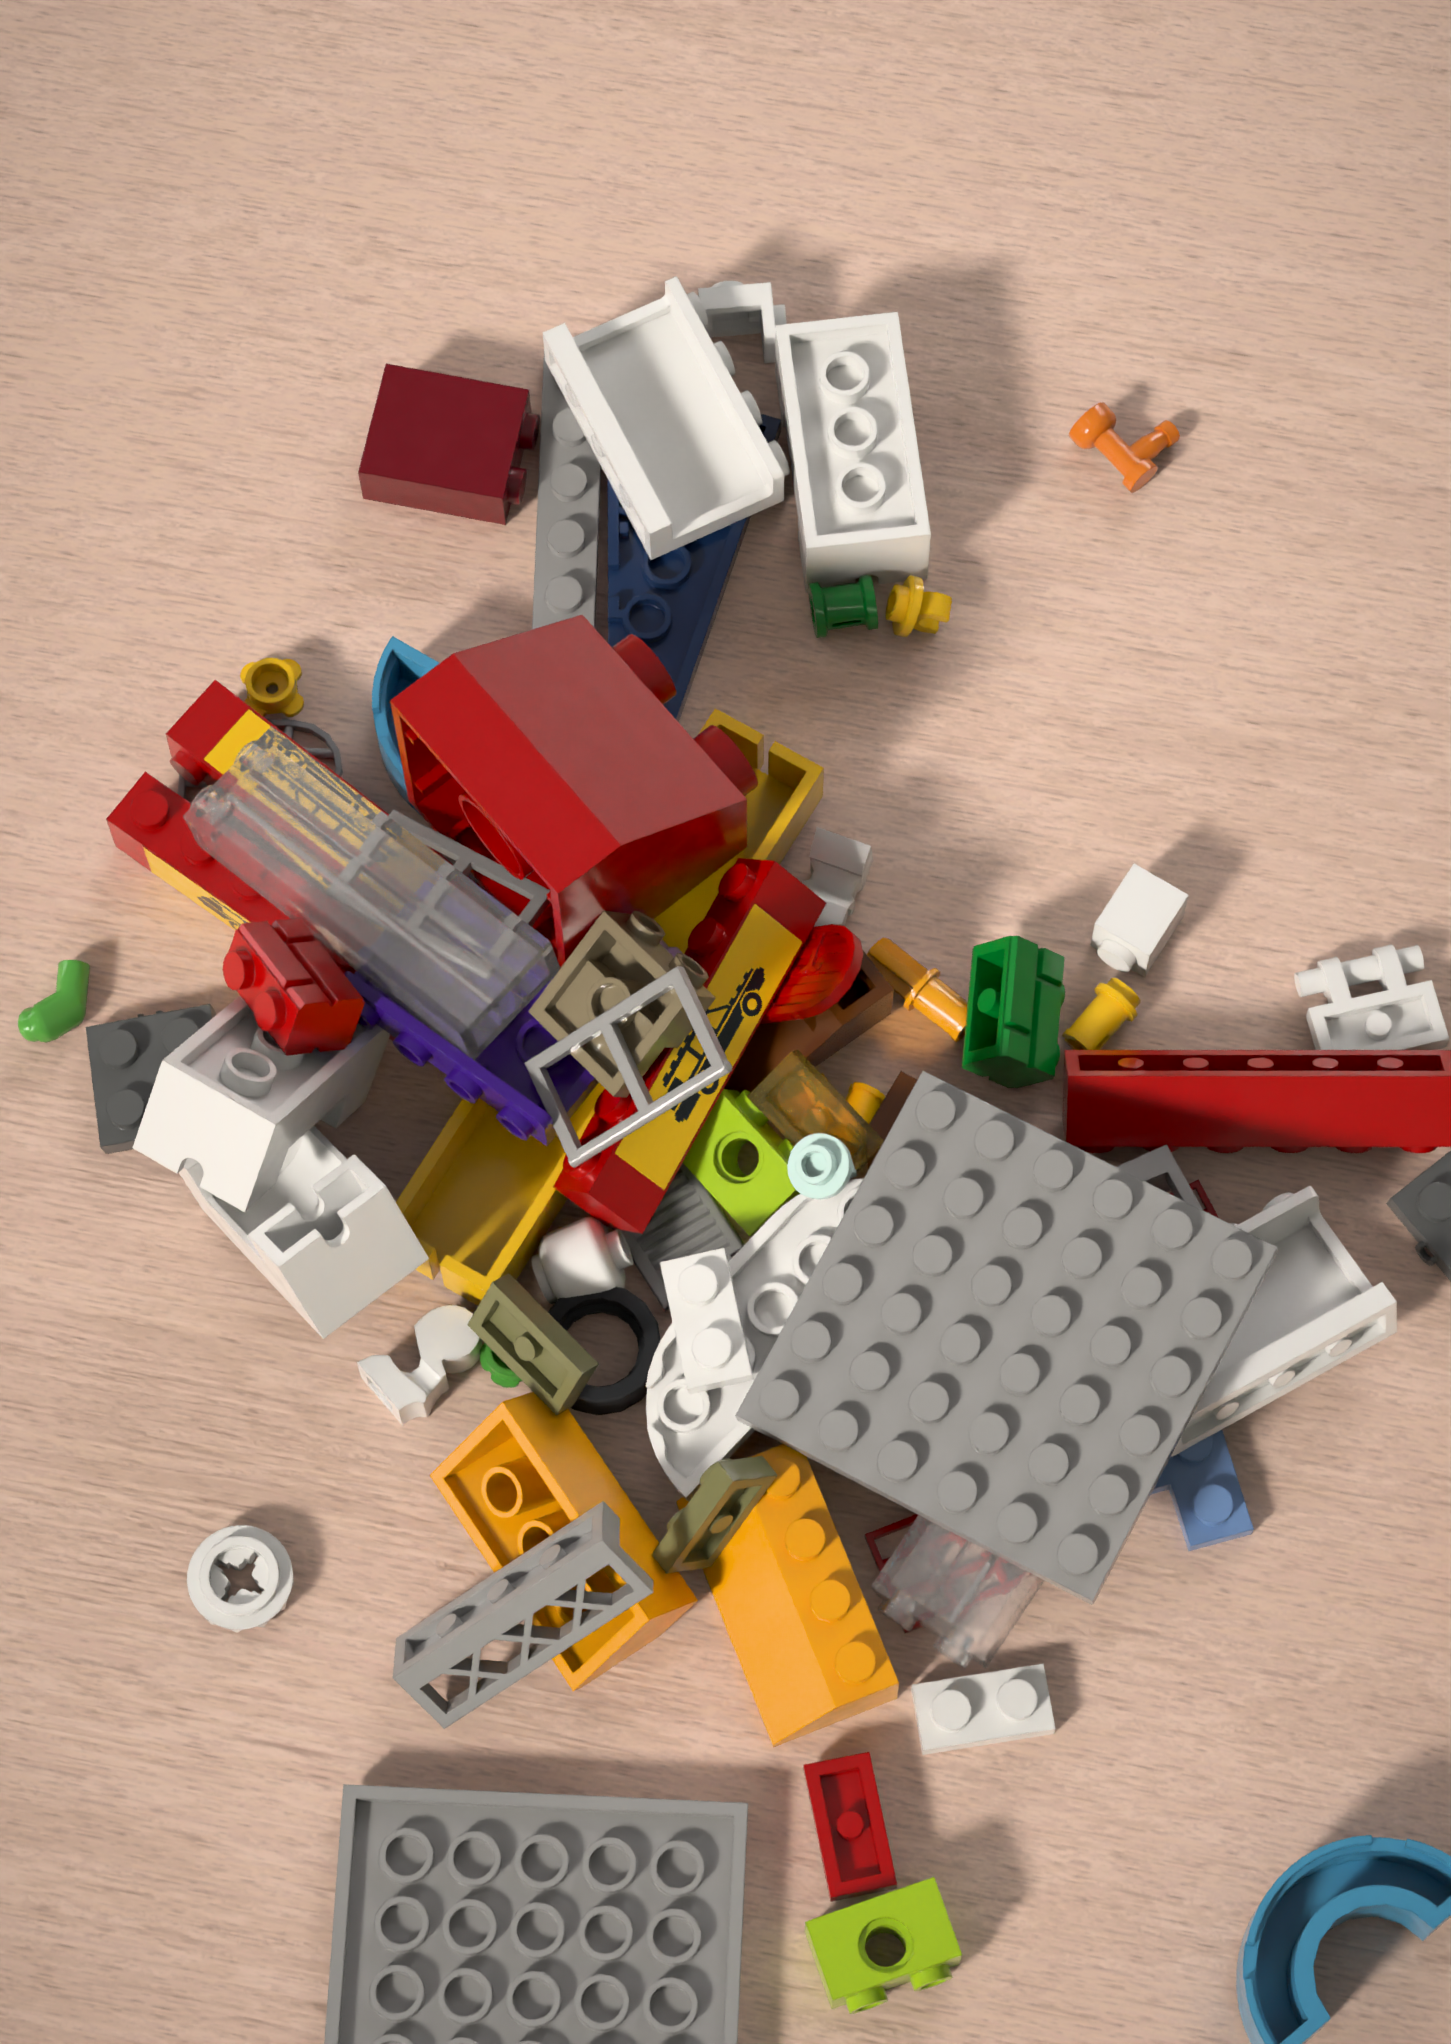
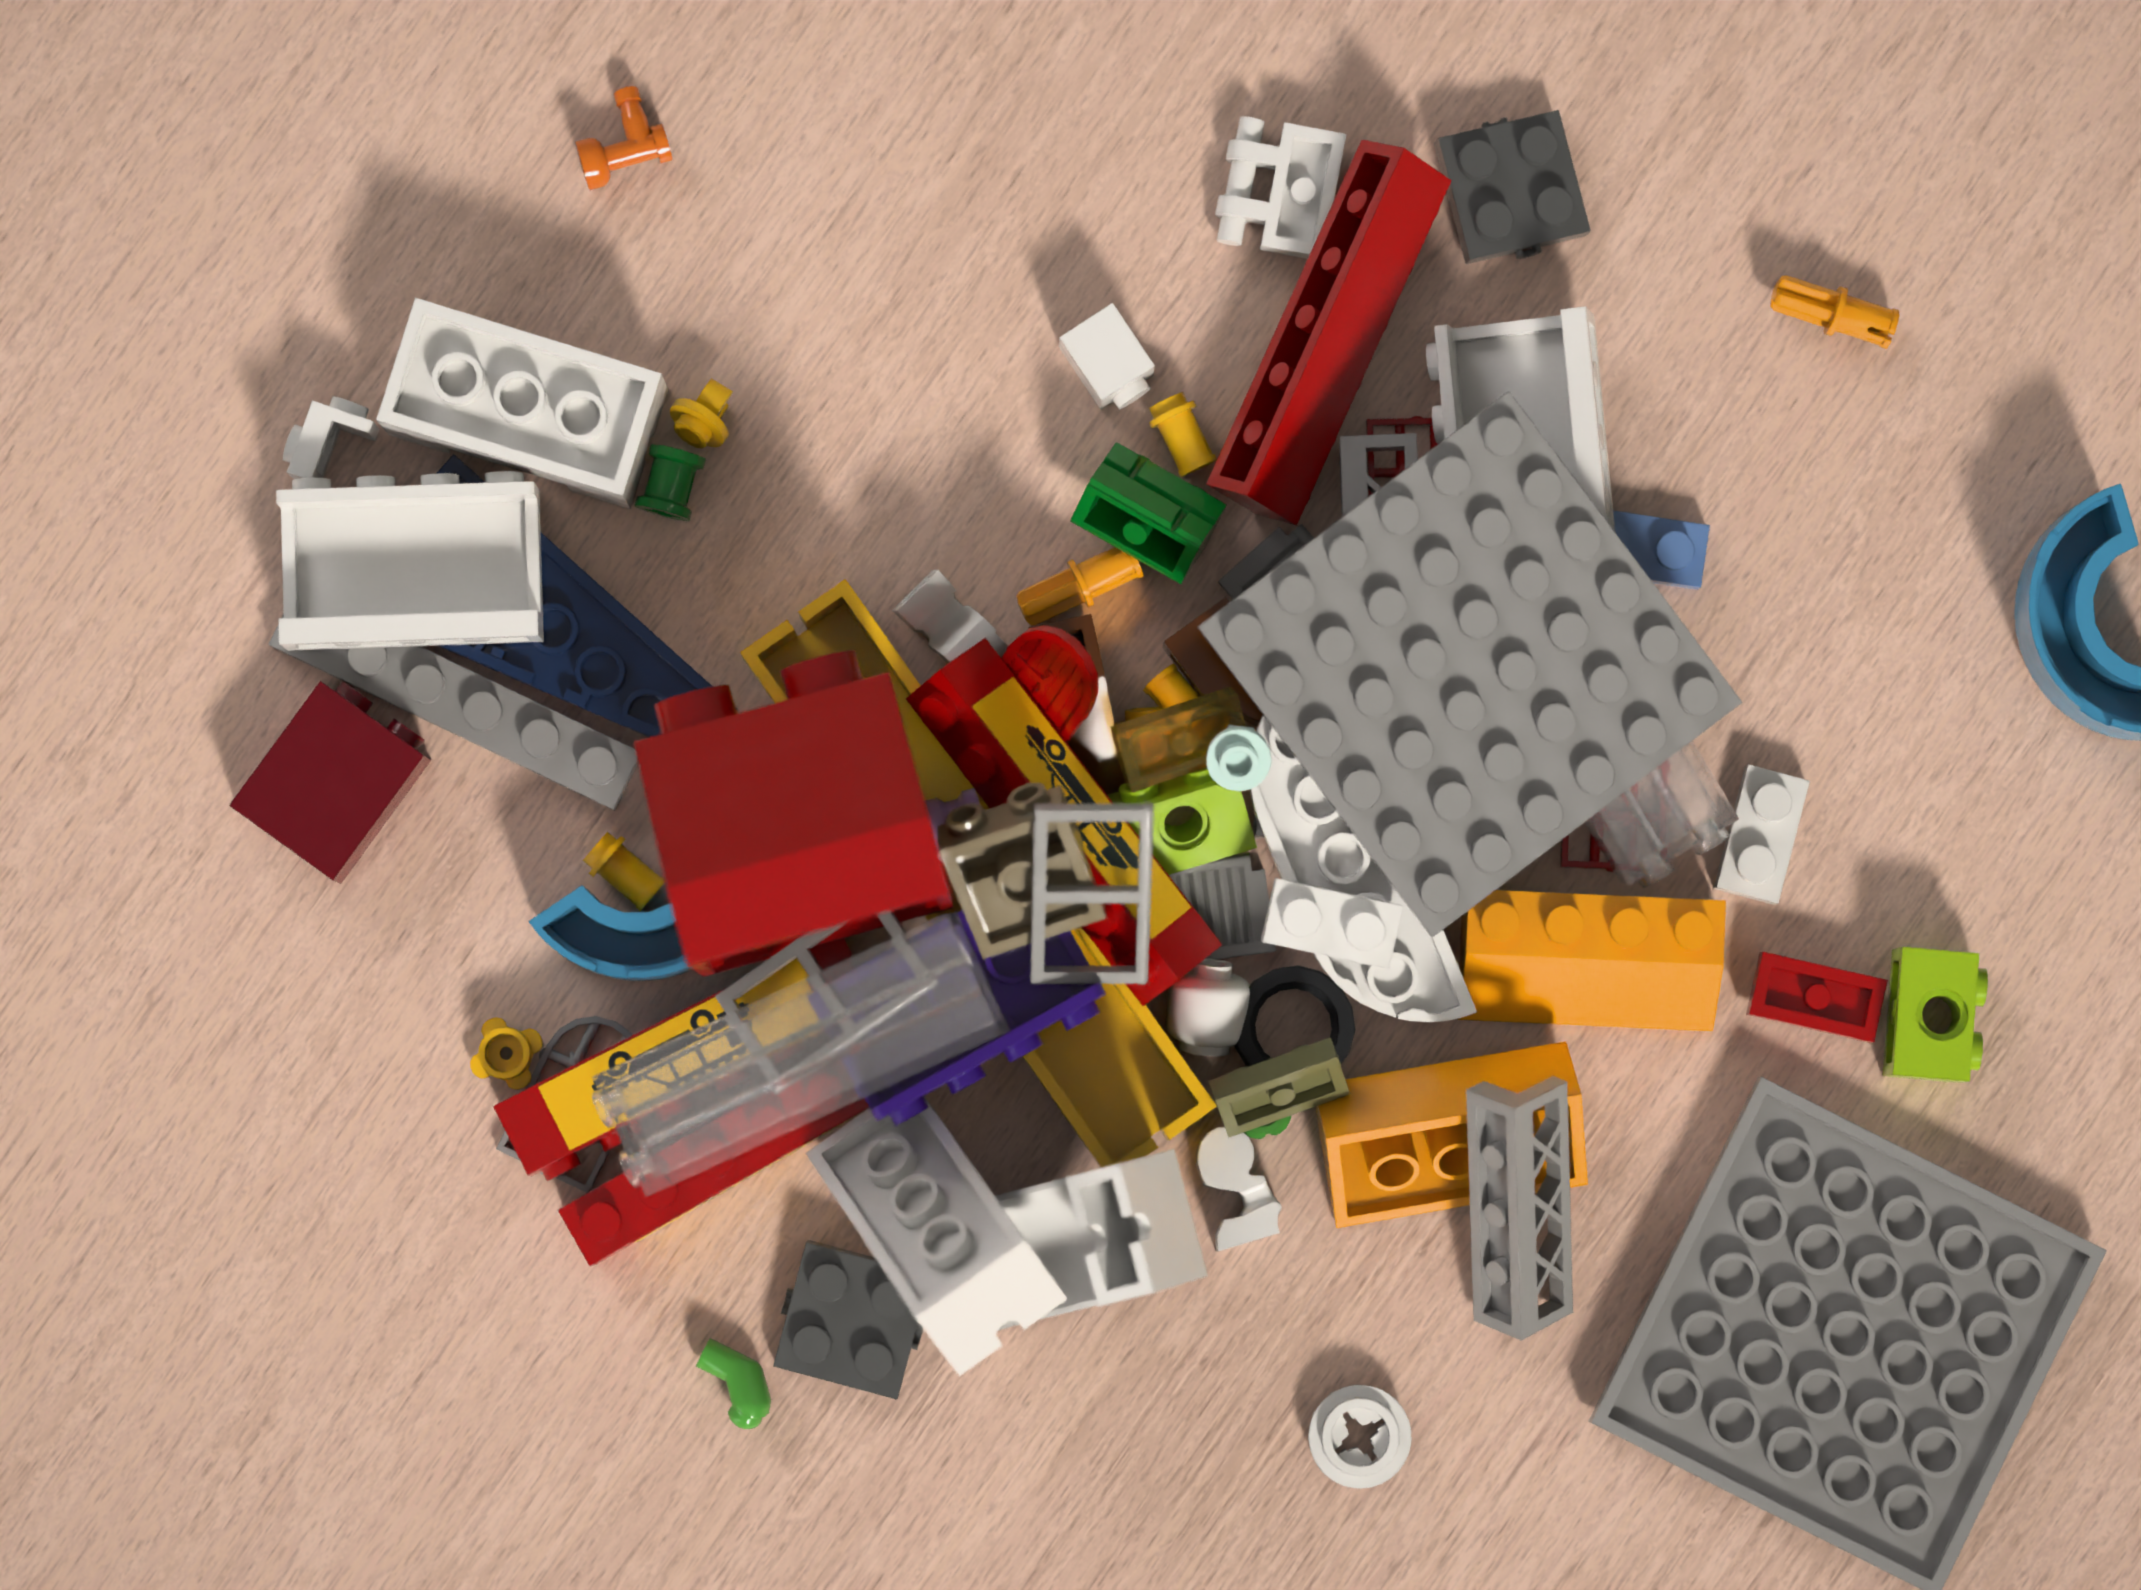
camera: 75 degrees left, 15 degrees up
red brick [222,918,365,1056] -> none
olive plate [652,1456,777,1574] -> none

